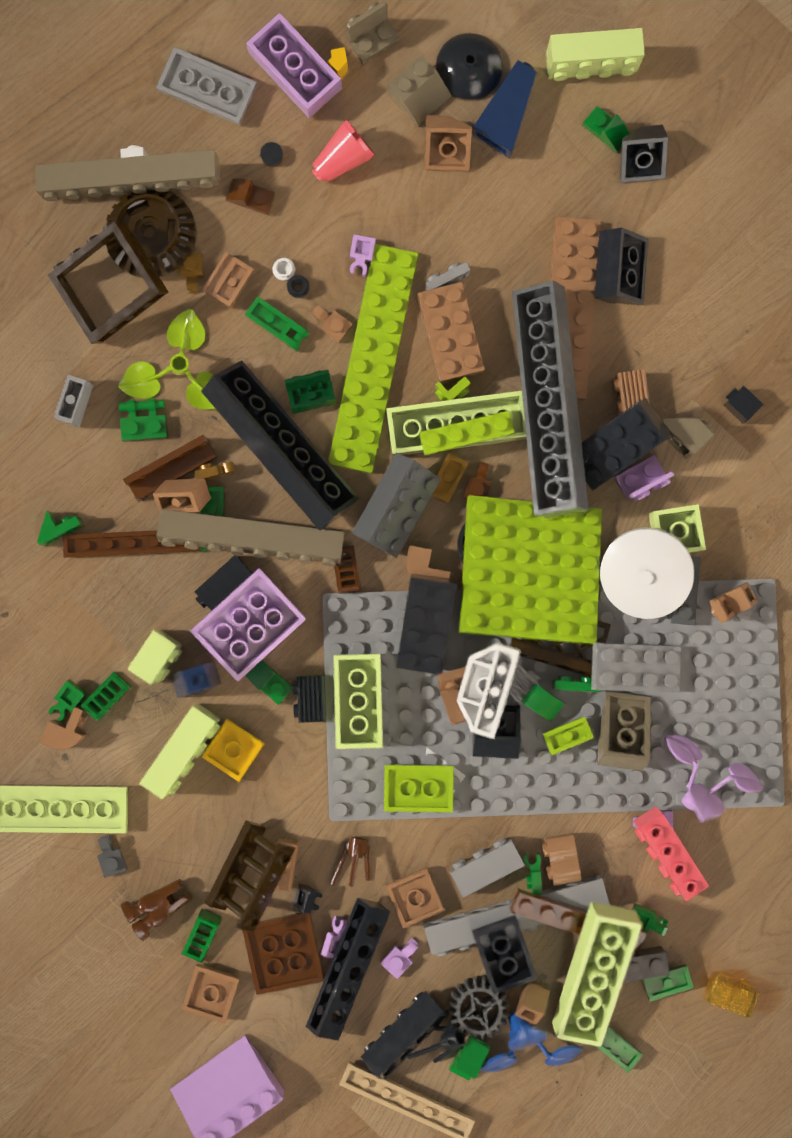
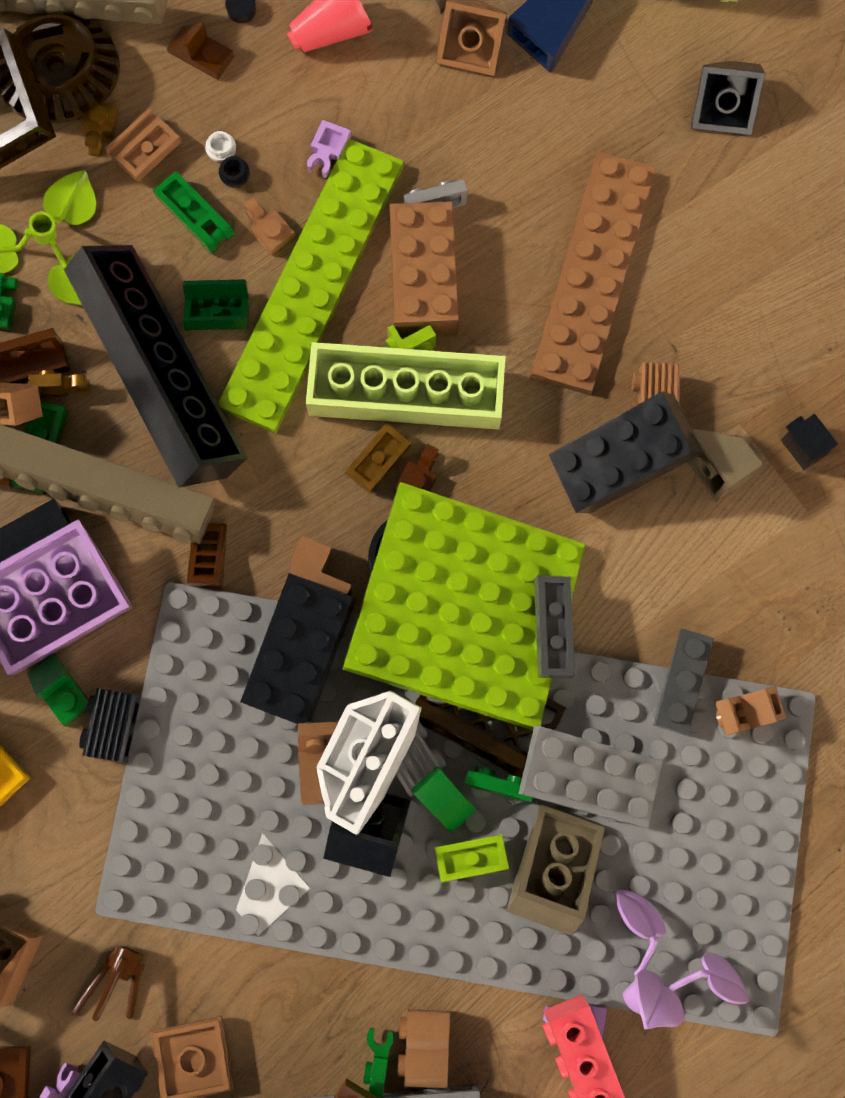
camera: 10 degrees right, 10 degrees down
black tile [293,883,323,914] -> none
yellowish green brick [334,654,383,749] -> none
dark grey brick [352,453,441,559] -> none
lime plate [384,764,454,812] -> none
lime plate [419,411,515,456] -> none
light grey brick [450,837,525,898] -> none
dark grey brick [512,280,589,518] -> none
green slope [582,106,630,153] -> none
black slope [594,227,648,305] -> none
white dish [600,527,694,619] -> none
lavender bracket [614,455,674,502] -> none
yellowish green brick [648,504,706,553] -> none
none -> dark grey plate [534,575,575,679]

